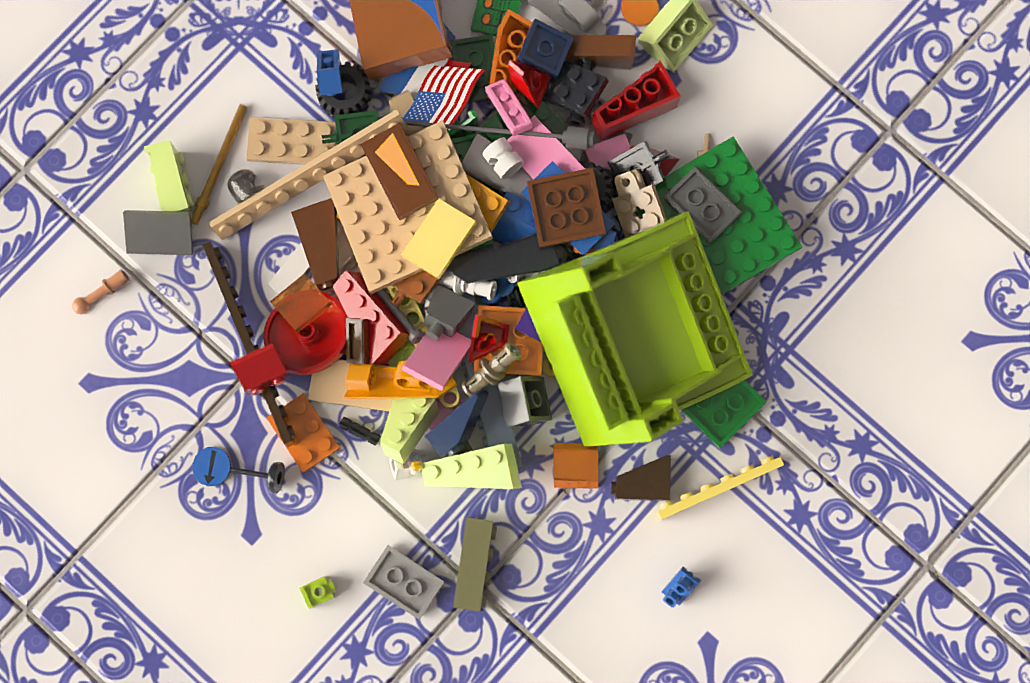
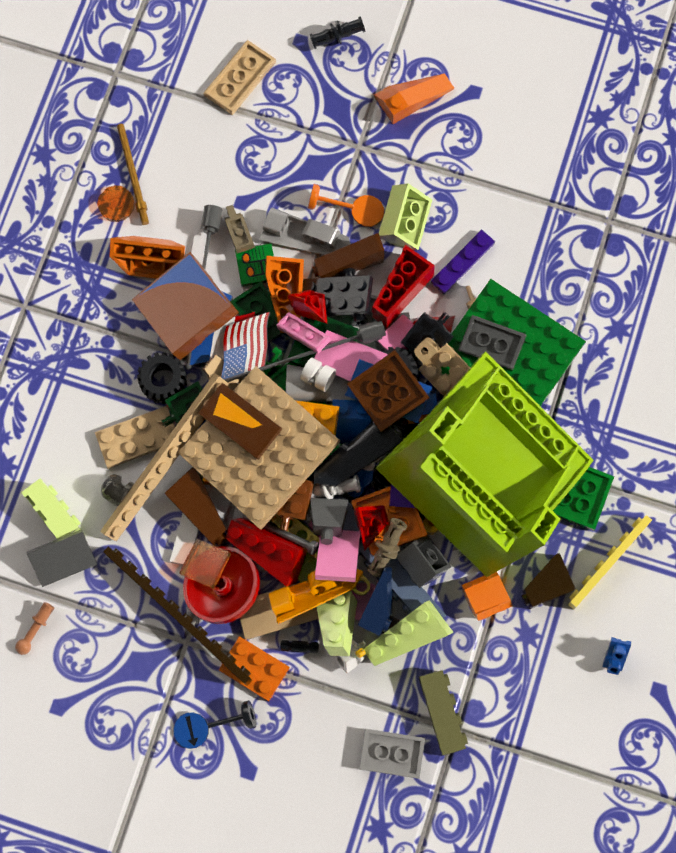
camera: 20 degrees left, 5 degrees down
pearl gold bar [191,104,248,225] -> none
red slope [230,343,290,396] -> none
lime brick [299,576,337,609] -> none
blue slope [317,49,342,96] -> none
dark brown tile [346,318,369,364] -> none
light yellow tile [401,199,477,279] -> none
dark blue plate [517,18,574,78] -> none
none -> dark purple plate [431,229,495,295]

